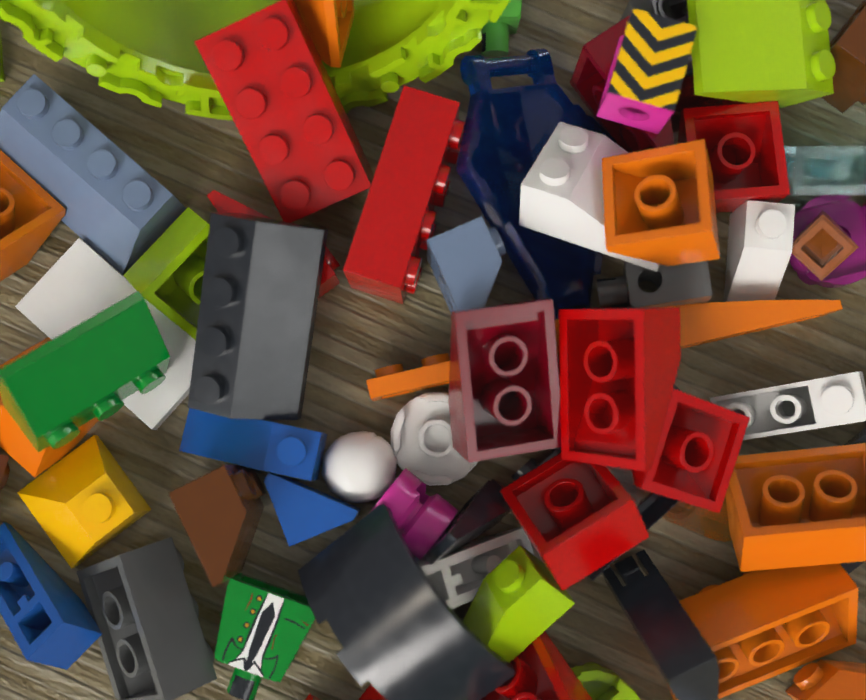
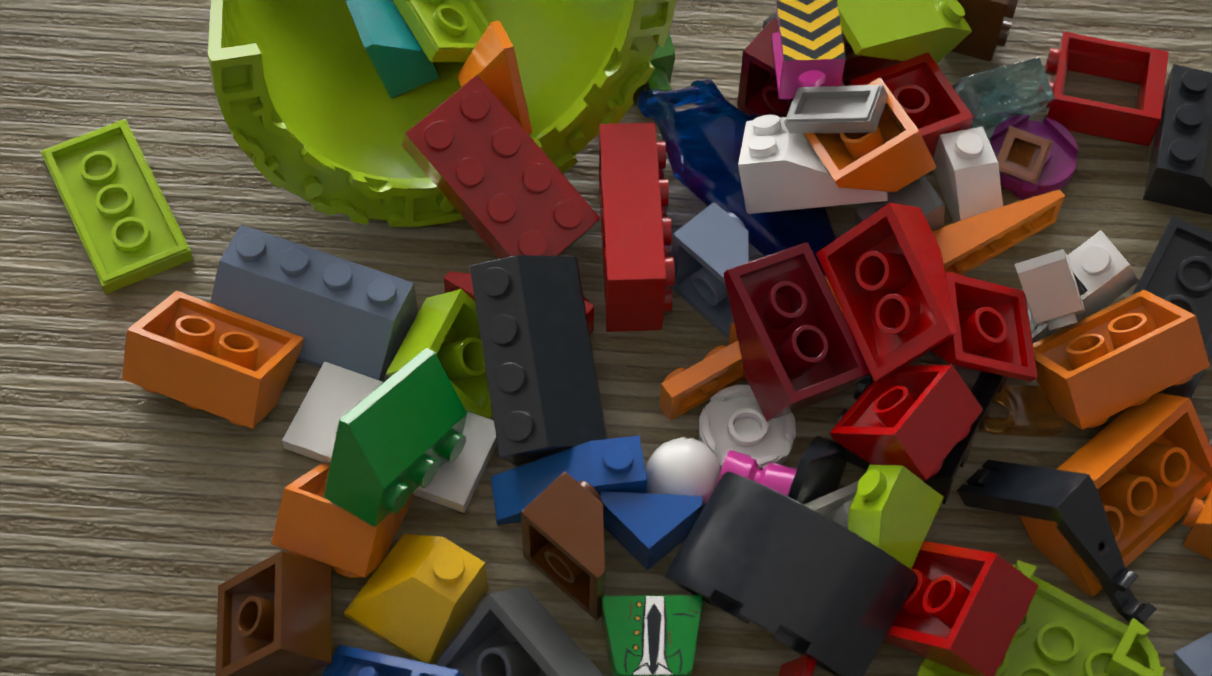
camera: 20 degrees left, 25 degrees down
none -> light grey tile [784,85,888,134]
none -> white slope [1015,249,1085,331]

